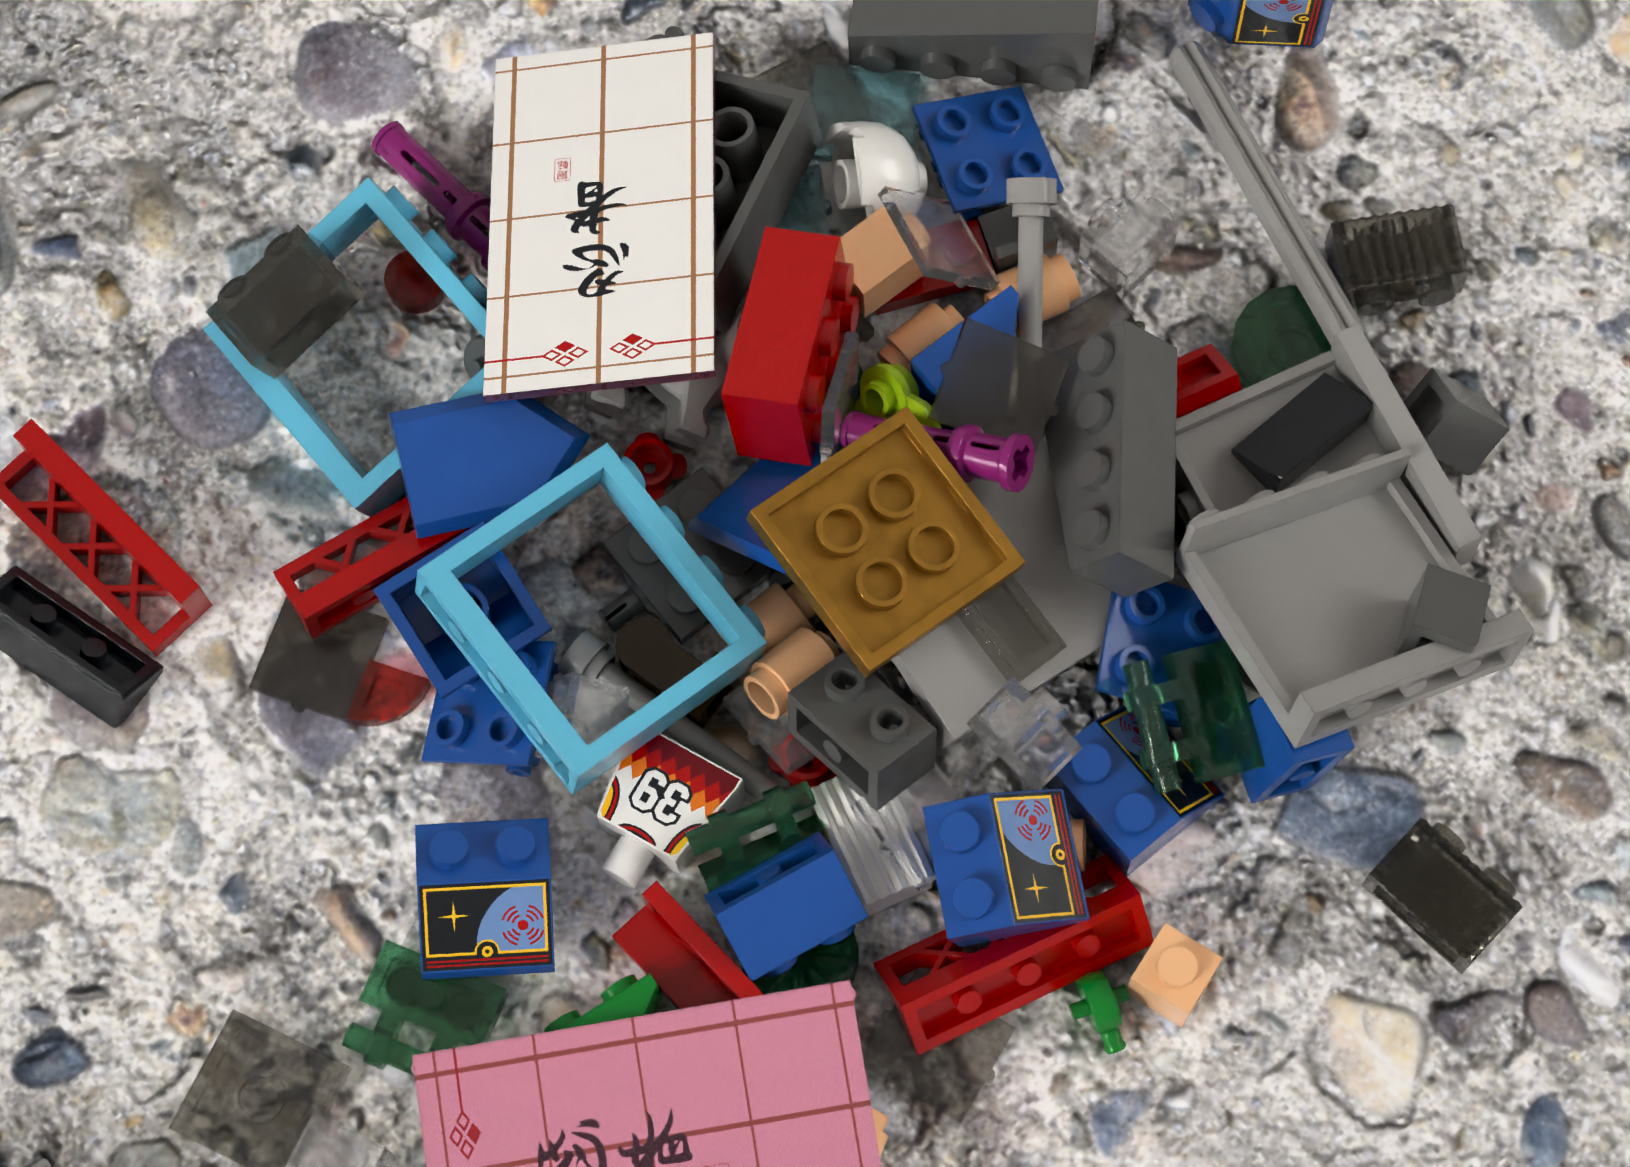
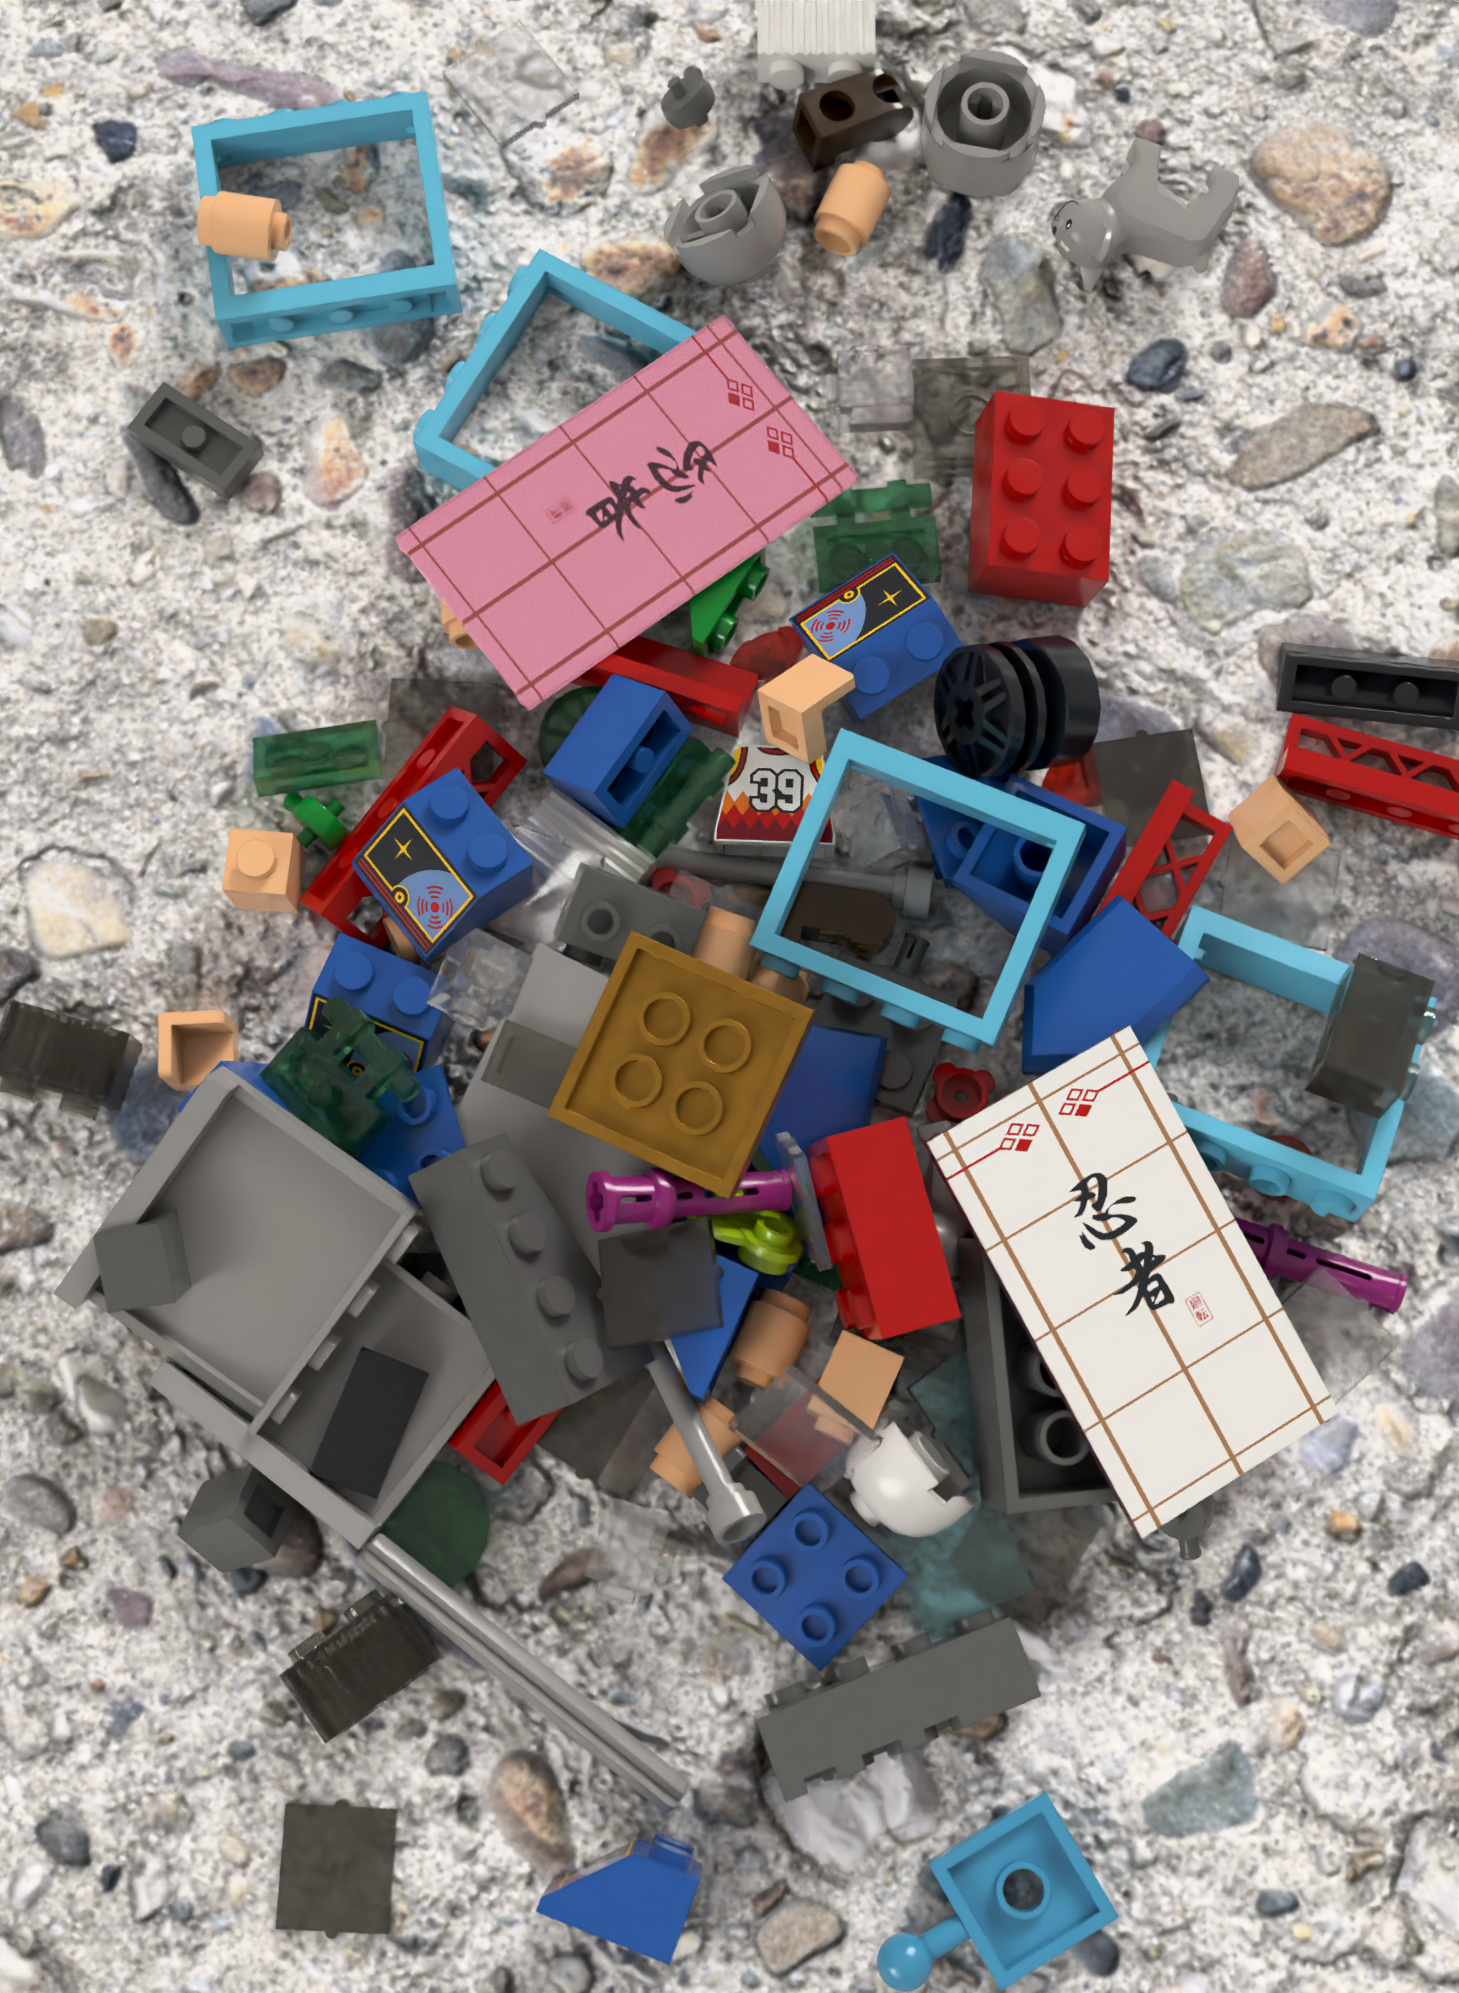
camera: 150 degrees right, 5 degrees up
none -> light nougat panel [158,1010,239,1091]
none -> clear green plate [253,719,383,797]
none -> clear smoke piece [275,1798,398,1939]
none -> clear red tile [729,626,805,684]
none -> light nougat panel [757,654,855,764]
none -> black wheel [933,635,1101,779]
none -> red brick [967,391,1115,608]
none -> clear piece [1217,831,1342,951]
none -> light nougat panel [1228,774,1331,885]
none -> clear piece [1281,1265,1400,1405]

